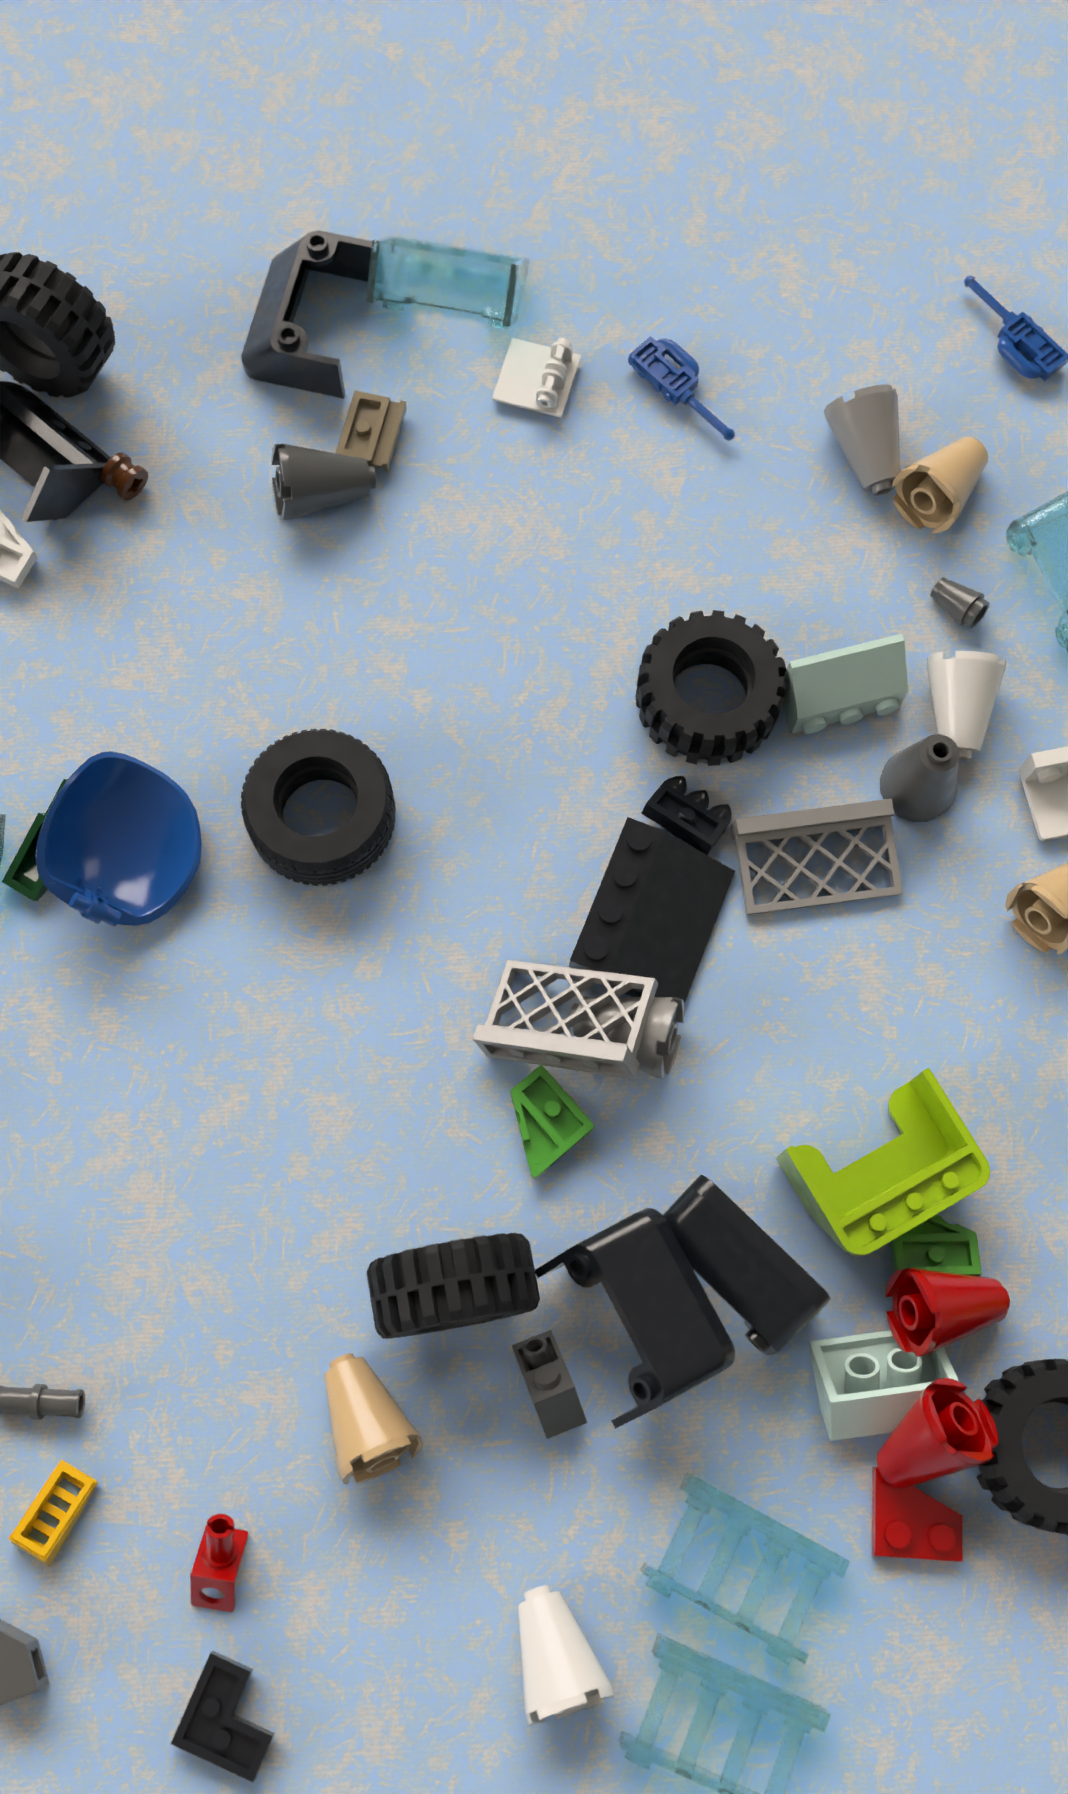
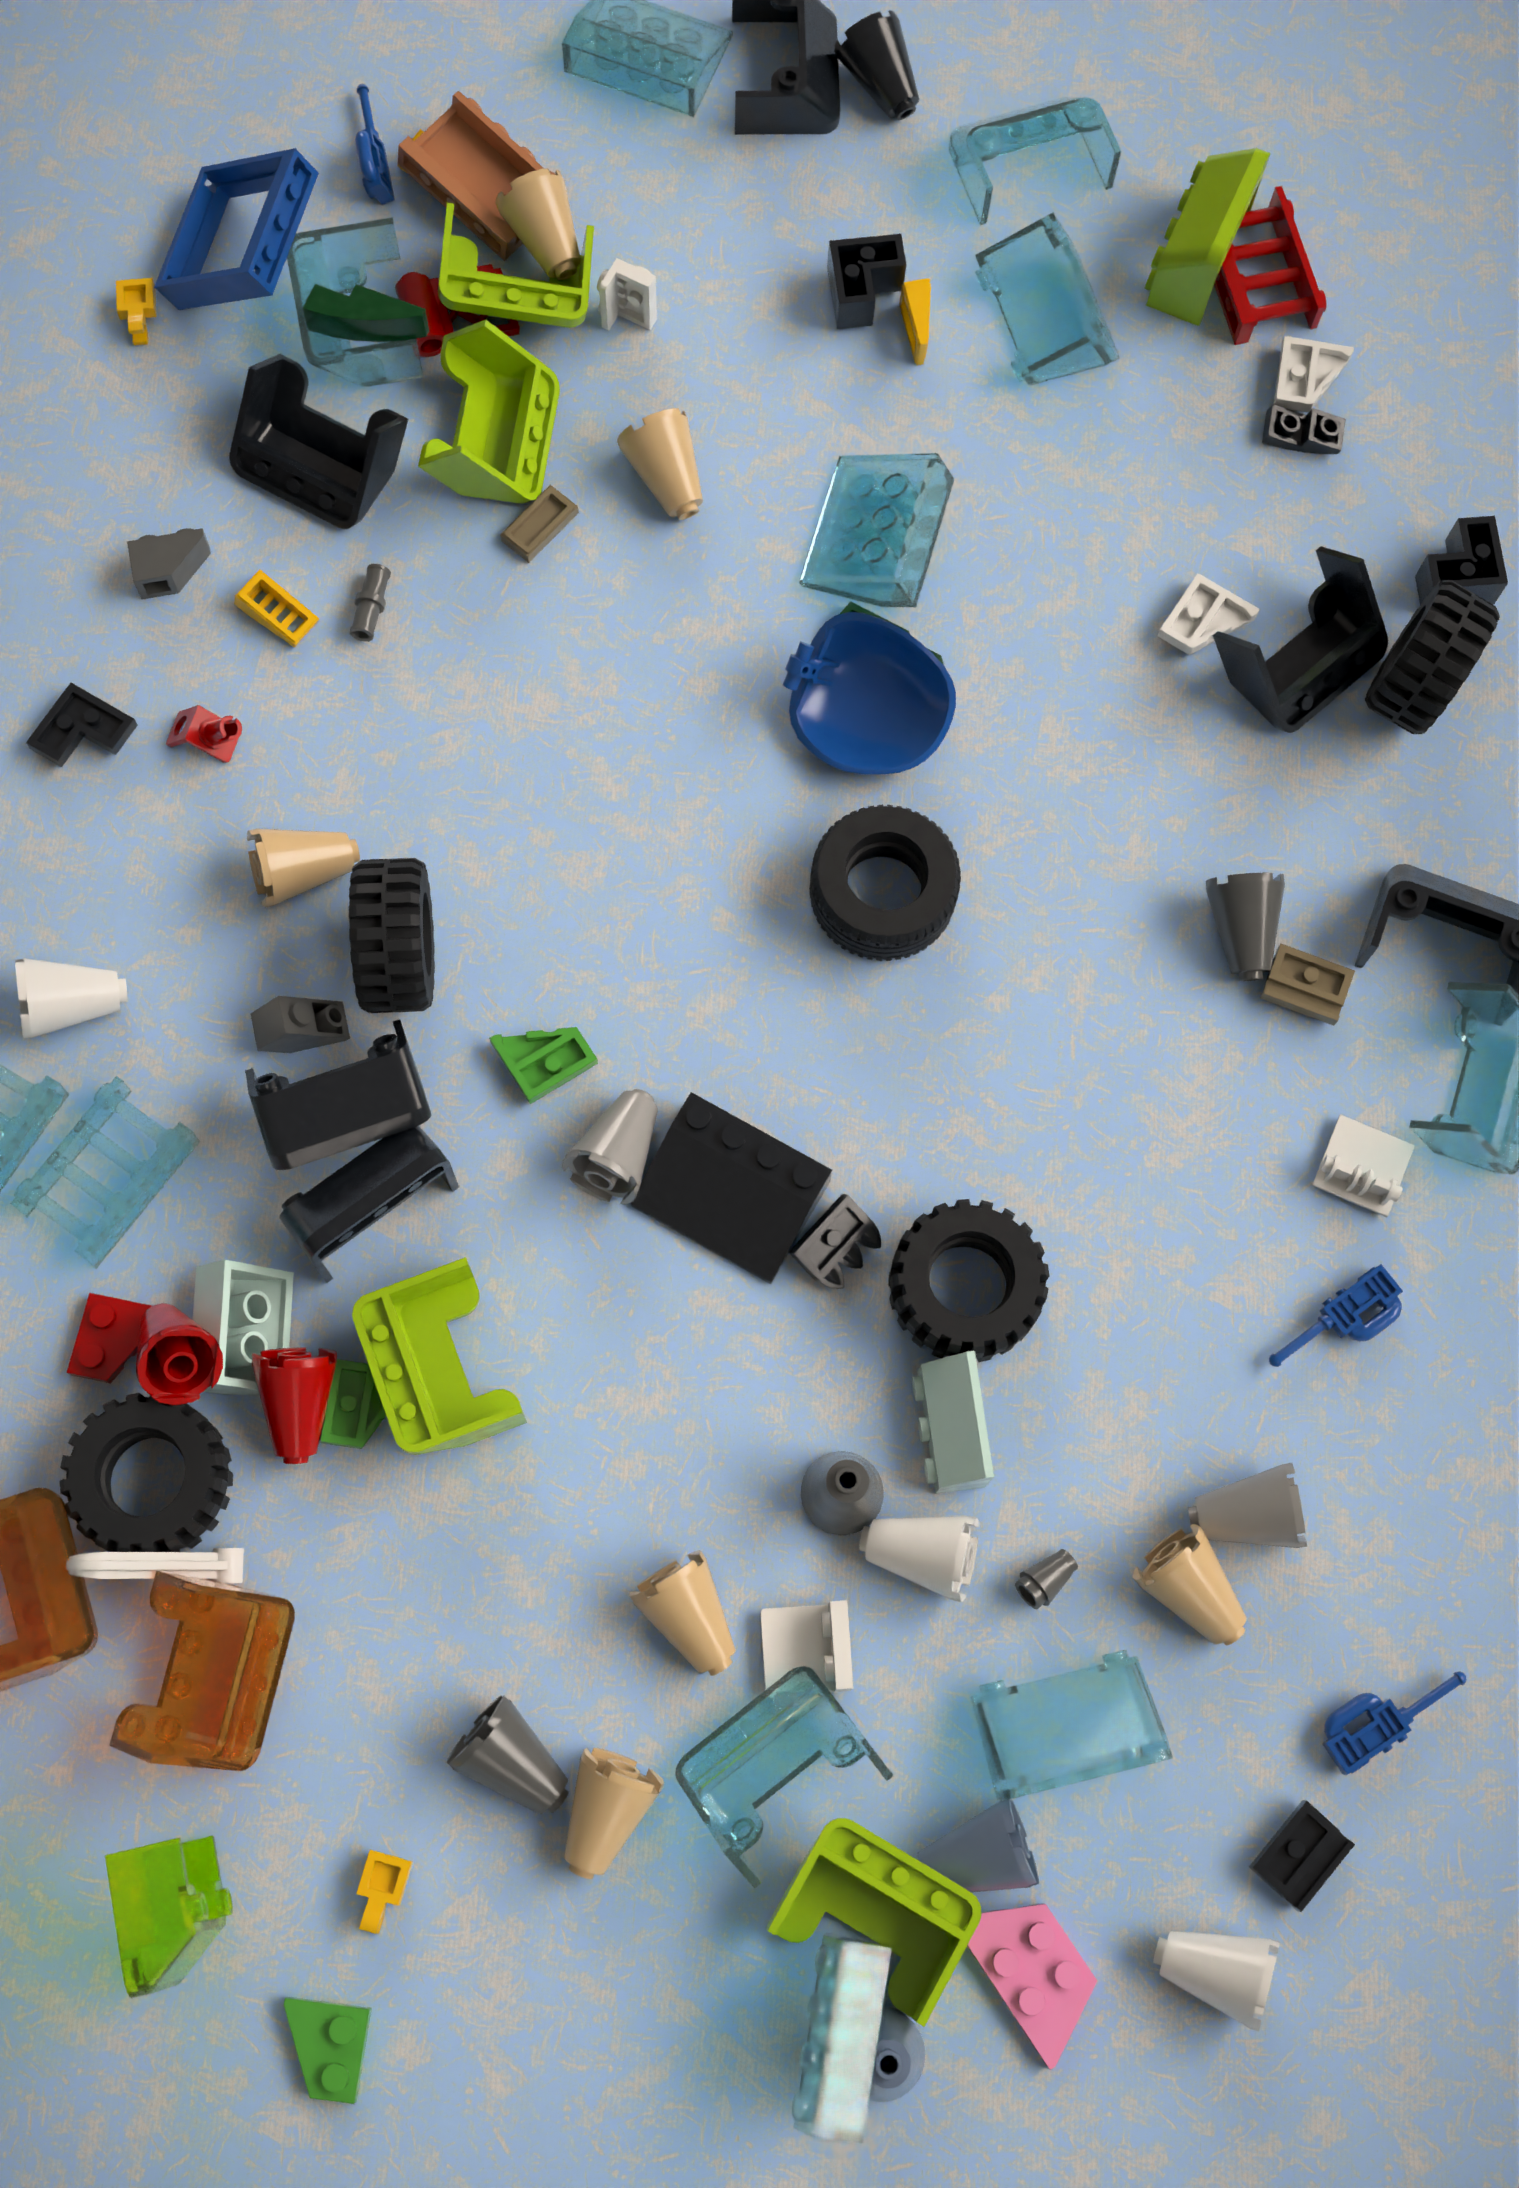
camera: 95 degrees right, 0 degrees up
reddish brown wheel [100,452,148,501] -> none
light grey fence [473,960,658,1080] -> none
light grey fence [730,799,903,915] -> none

